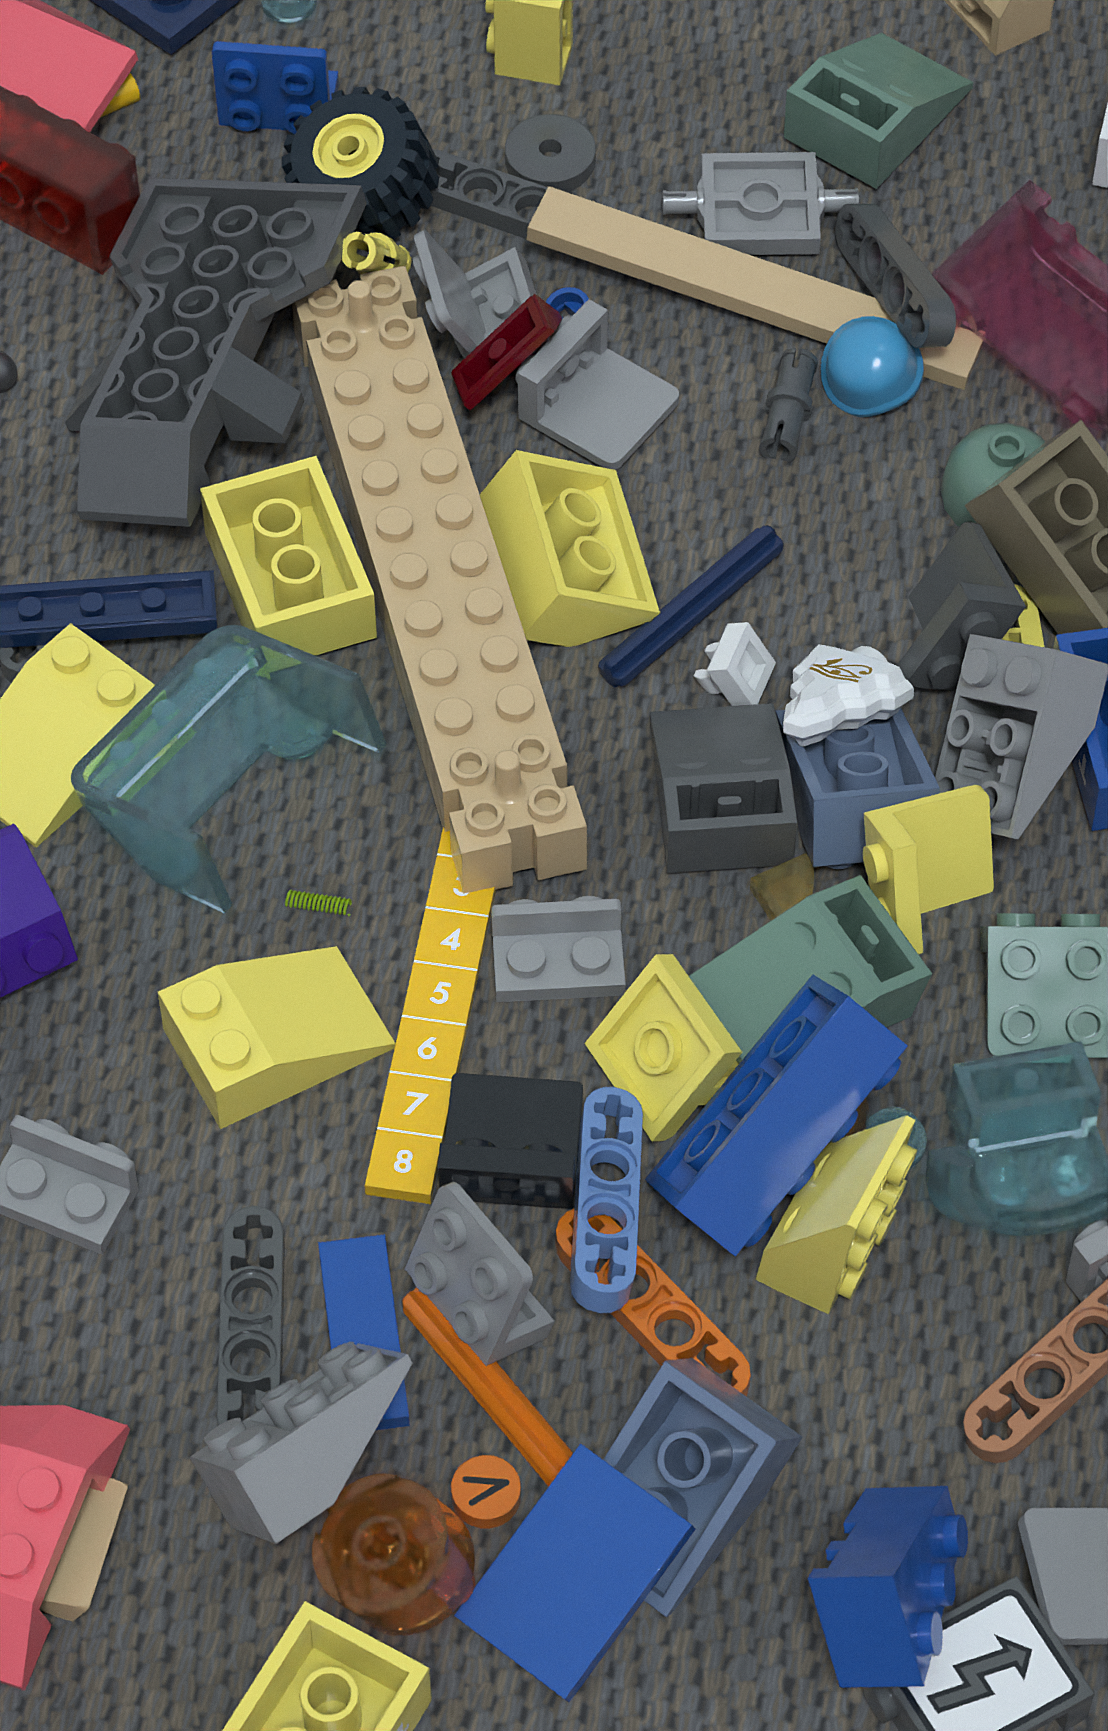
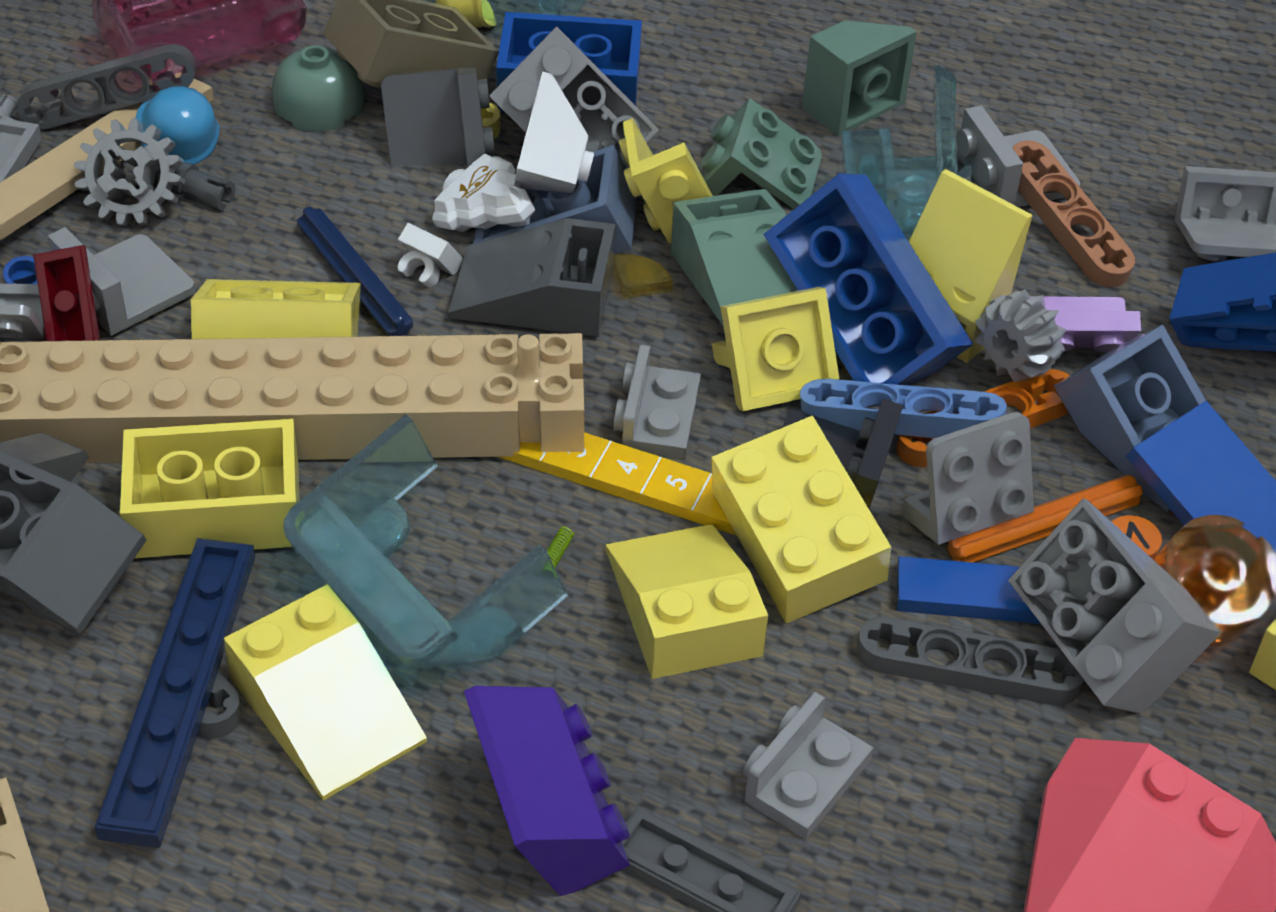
camera: 80 degrees left, 10 degrees down
none -> light grey gear [74,118,185,227]
none -> white slope [515,72,594,193]
none -> light yellow brick [712,415,891,623]
none -> light grey gear [975,289,1067,382]
none -> lavender bracket [1031,296,1141,352]

